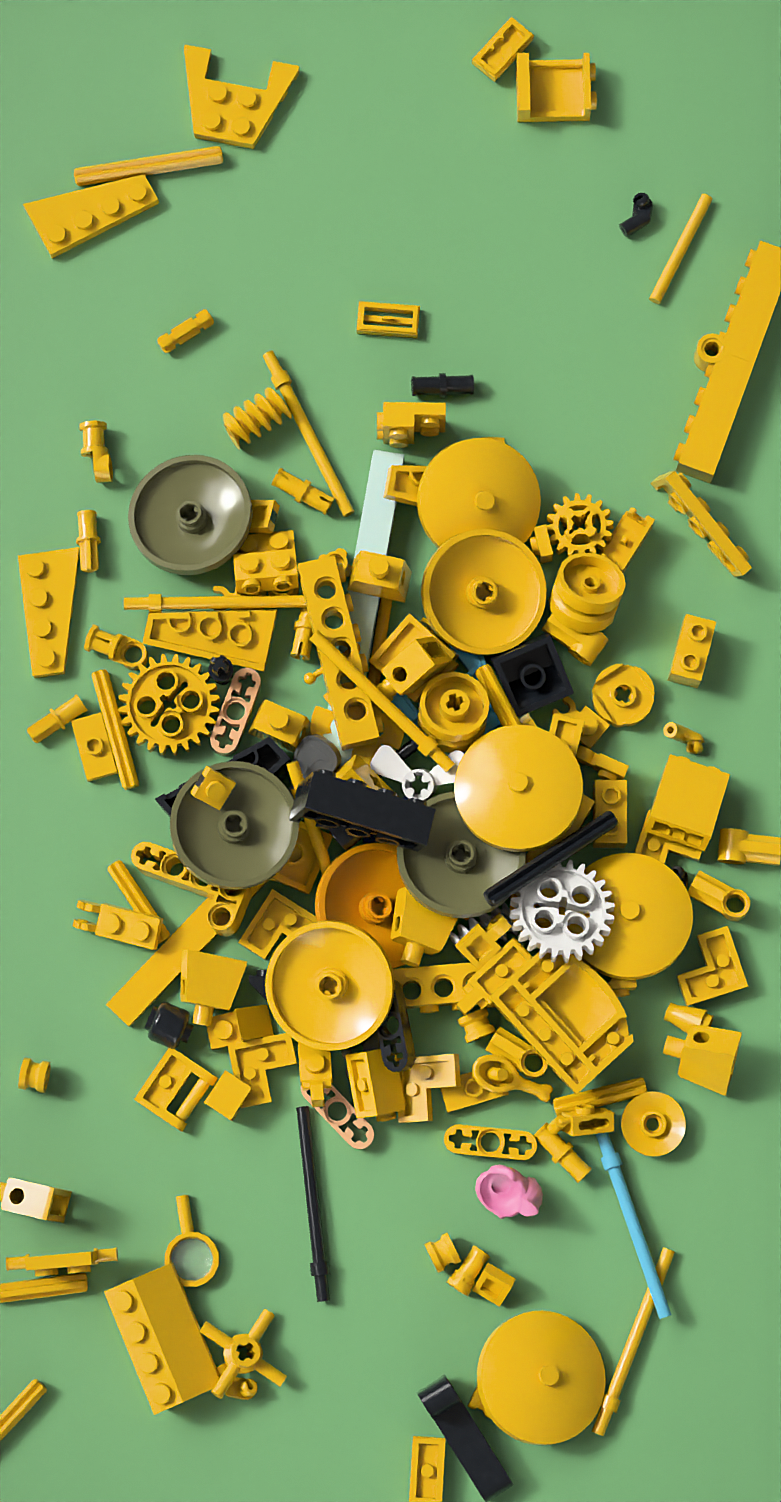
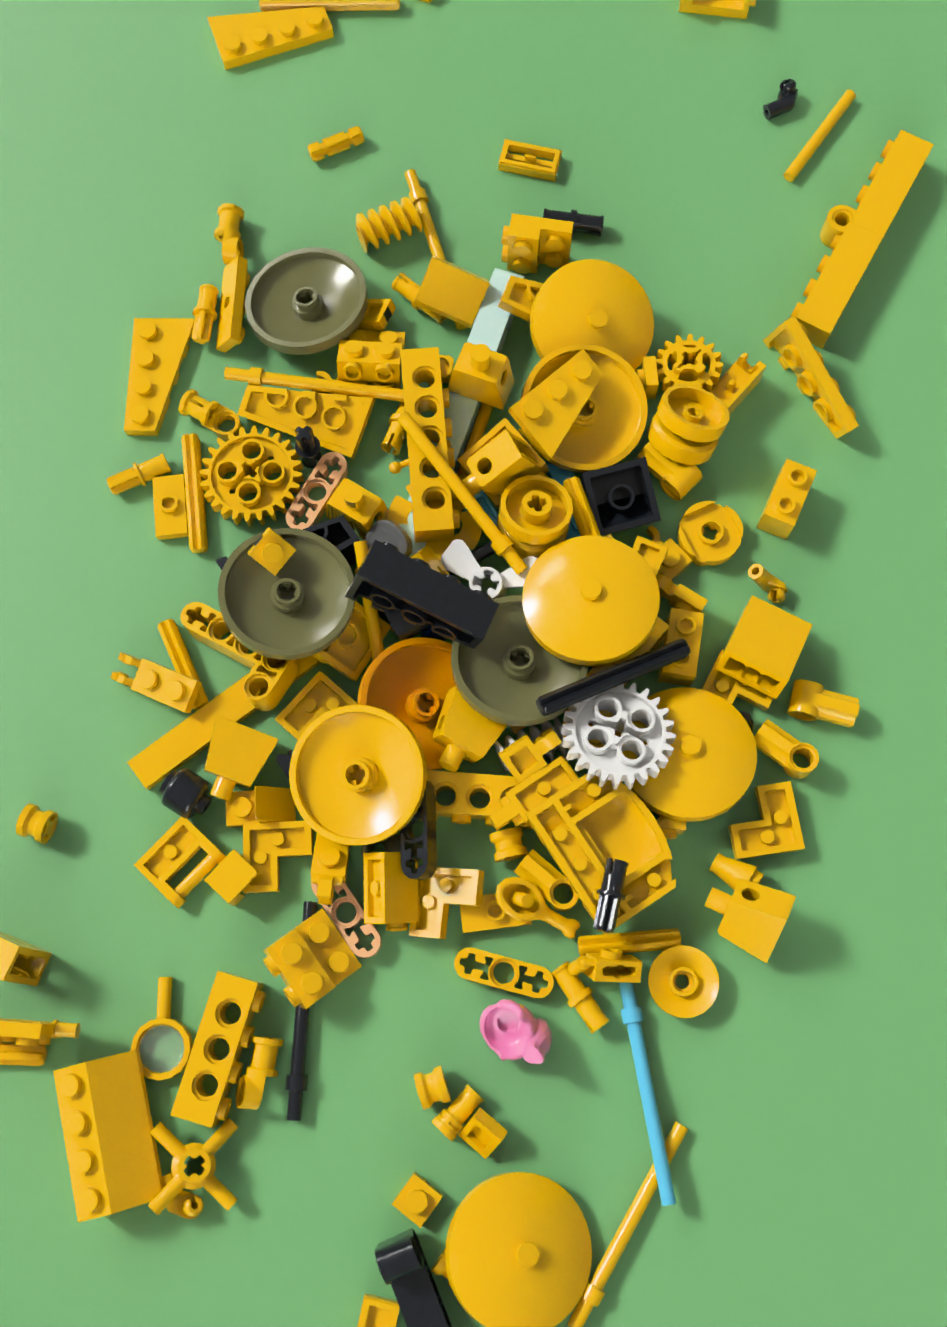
camera: 10 degrees right, 5 degrees down
none -> yellow brick [170,971,266,1128]
none -> yellow tile [216,256,250,353]
none -> yellow connector [236,1036,284,1110]
none -> yellow plate [263,908,362,1009]
none -> yellow plate [392,1172,443,1228]
none -> yellow slope [414,255,490,328]
none -> yellow wing [508,349,603,461]
none -> black axle [593,858,629,933]

